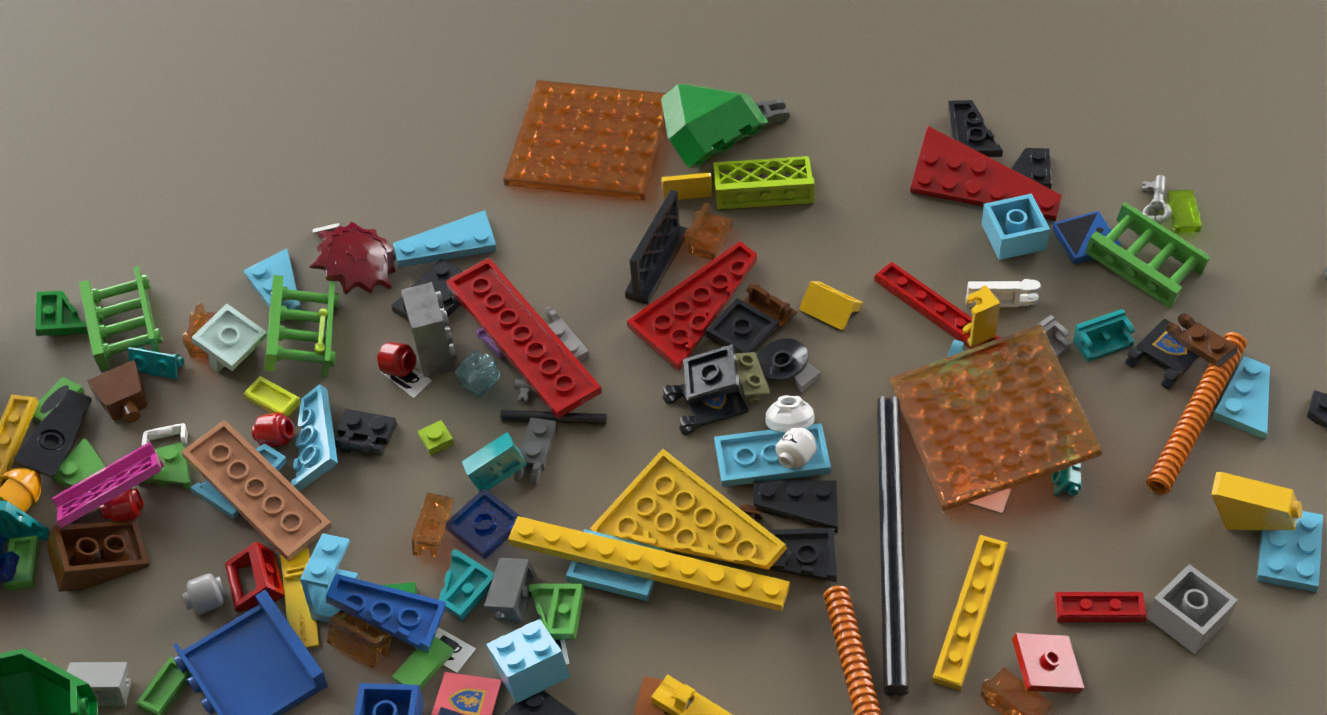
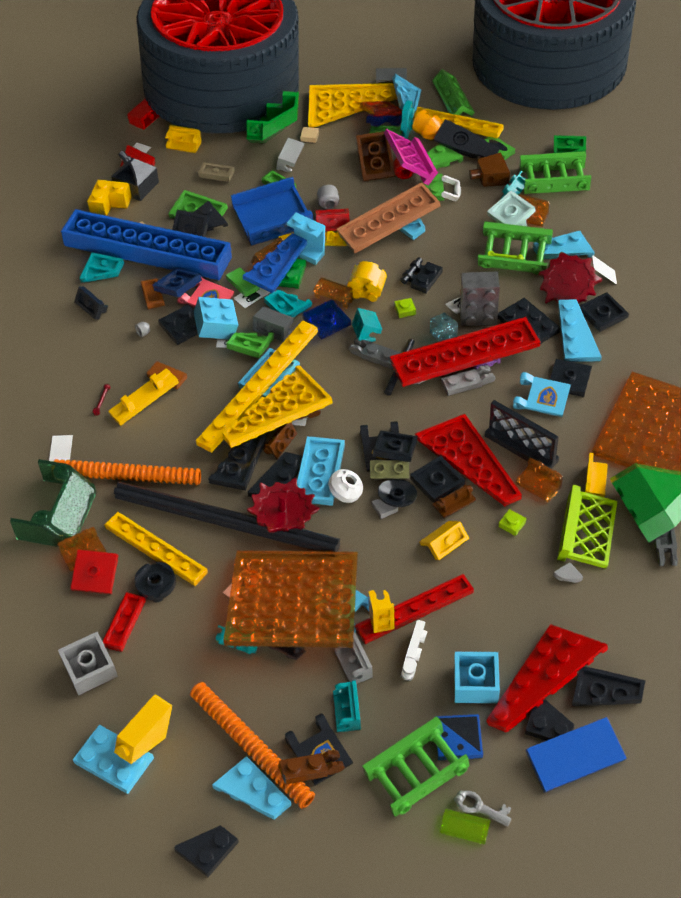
camera: 105 degrees right, 0 degrees up
neon yellow tile [243,376,301,417] -> none
red head [252,412,294,448] -> none
medium azure wing [291,384,338,492] -> none
white head [775,428,817,469] -> none
none -> black plate [135,562,176,602]
none -> dark red piece [247,478,320,532]
none -> yellow brick [347,261,387,302]
none -> lime plate [498,509,526,536]
none -> medium azure flag [513,372,571,417]
none -> blue tile [525,717,627,793]
none -> black plate [550,359,592,397]
none -> light grey tile [553,563,583,583]
none -> black plate [579,292,629,332]

